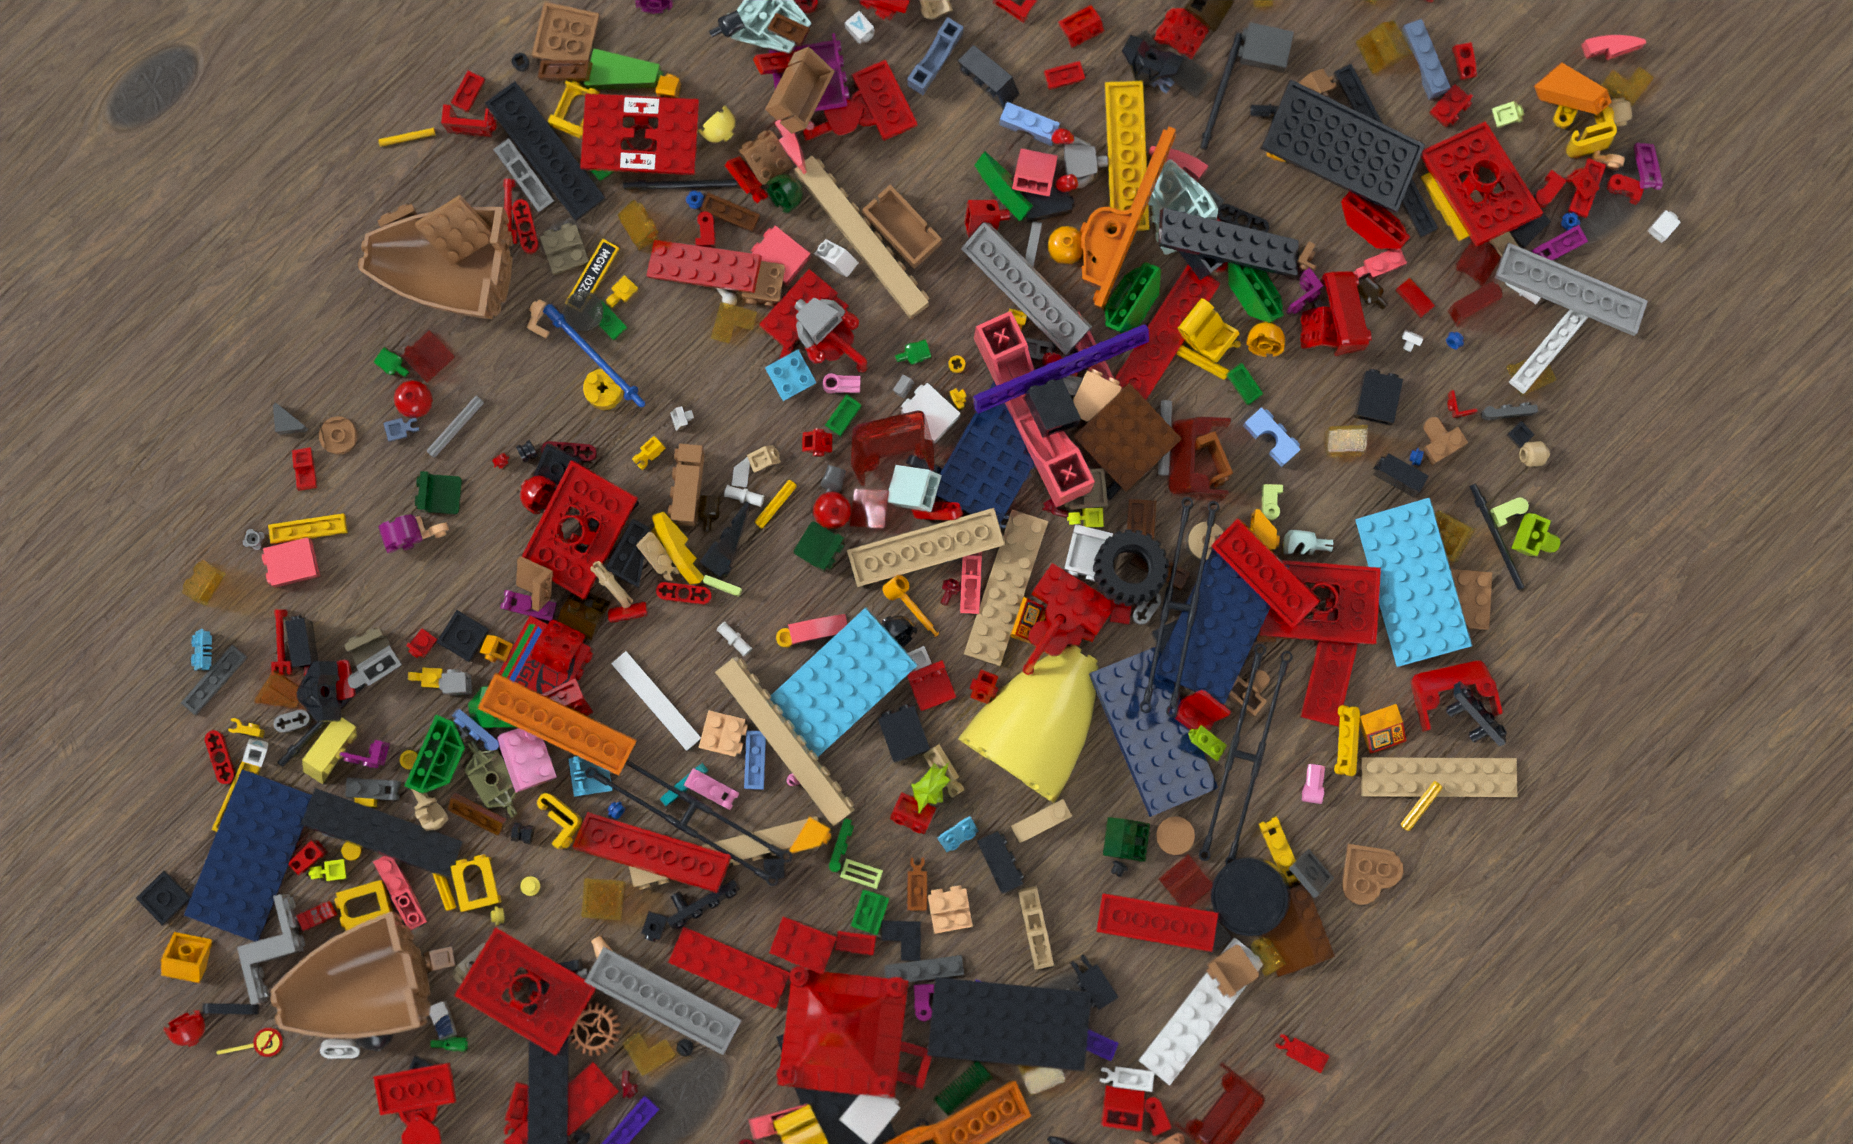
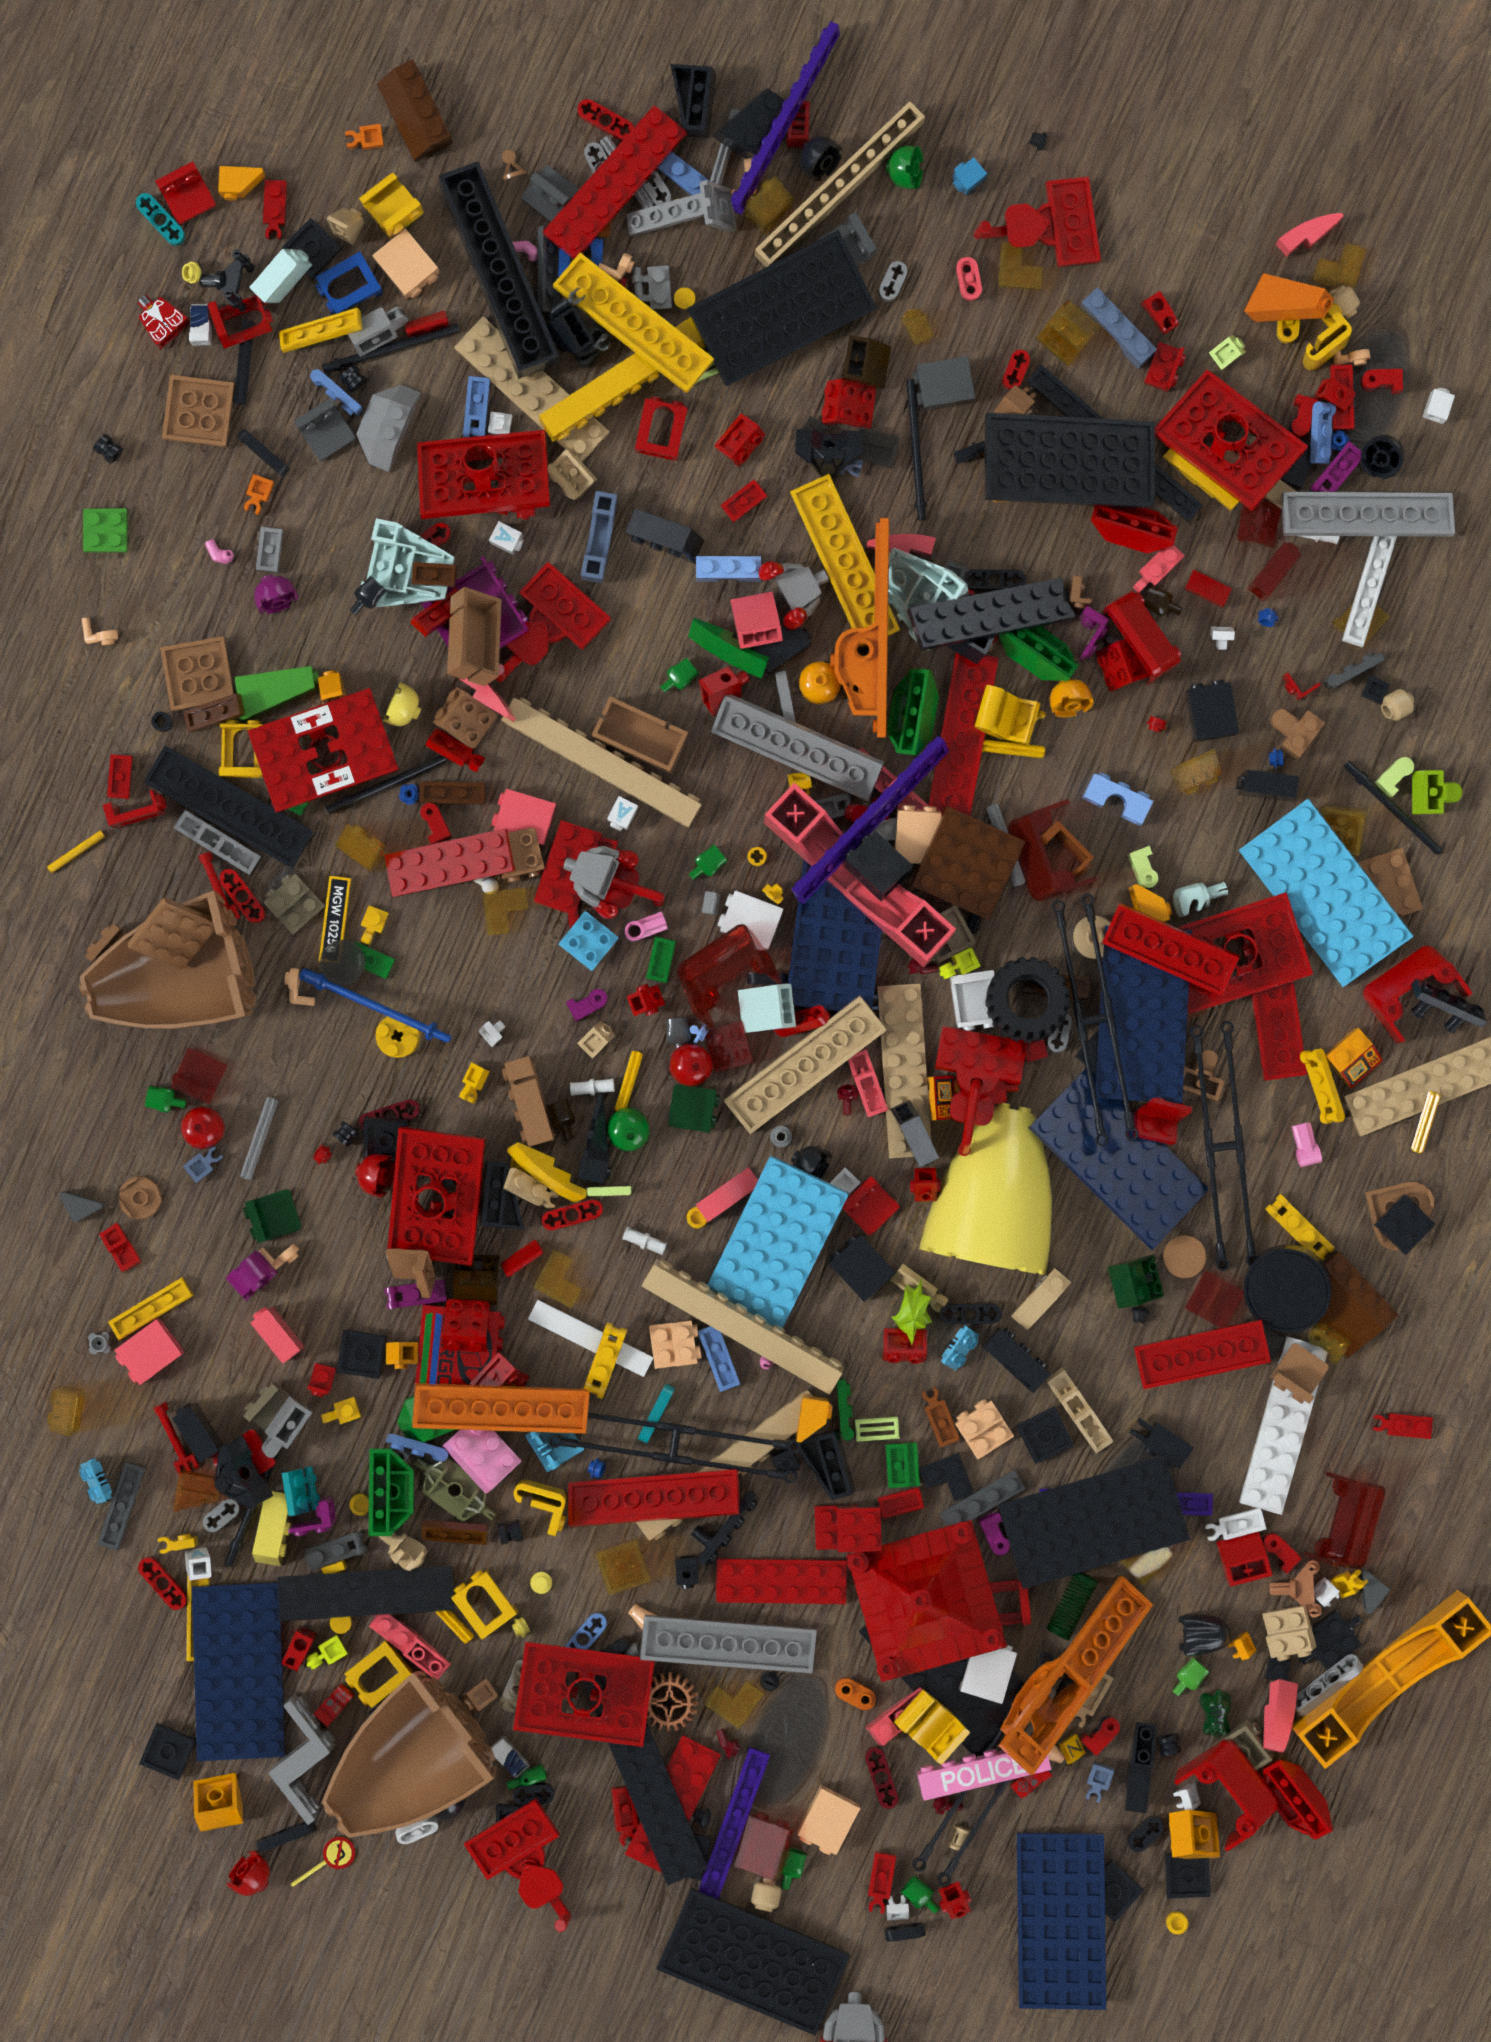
camera: 25 degrees left, 5 degrees up
light grey brick [439,669,472,696] -> none
tan pin [590,561,633,608] -> none
bright pink plate [684,768,740,810] -> none
white sticker [732,457,750,487] -> none
dark green cylinder [766,174,803,213] -> none
white slope [814,239,859,277] -> none
light orange piece [883,575,939,637] -> none
reddish brown plate [1127,499,1156,539] -> none
lime hinge [1188,725,1227,762] -> none
green plate [1226,363,1263,405] -> none
dark grey plate [1289,849,1334,898] -> none
magenta plate [1633,143,1663,190] -> none
none -> coral brick [251,1307,305,1364]
none -> teal plate [282,1466,320,1516]
none -> black beam [513,1783,555,1805]
none -> clear yellow plate [533,1249,582,1308]
none -> medium blue beam [564,1612,607,1650]
none -> magenta leg [566,989,607,1022]
none -> yellow plate [583,1322,628,1399]
none -> green cylinder [606,1107,650,1152]
none -> white brick [607,796,639,831]
none -> green piece [660,658,700,693]
none -> light blue plate [690,1023,709,1043]
none -> light grey plate [770,1126,792,1147]
none -> black wedge [793,1428,856,1500]
none -> orange plate [835,1677,876,1710]
none -> slope [890,1100,939,1167]
none -> black beam [939,1304,1002,1324]
none -> red beam [1002,349,1030,390]
none -> black plate [1016,1406,1074,1465]
none -> red plate [1146,716,1167,733]
none -> medium blue plate [1310,402,1336,464]
none -> black cylinder [1360,435,1405,479]
none -> black plate [1373,1194,1436,1255]

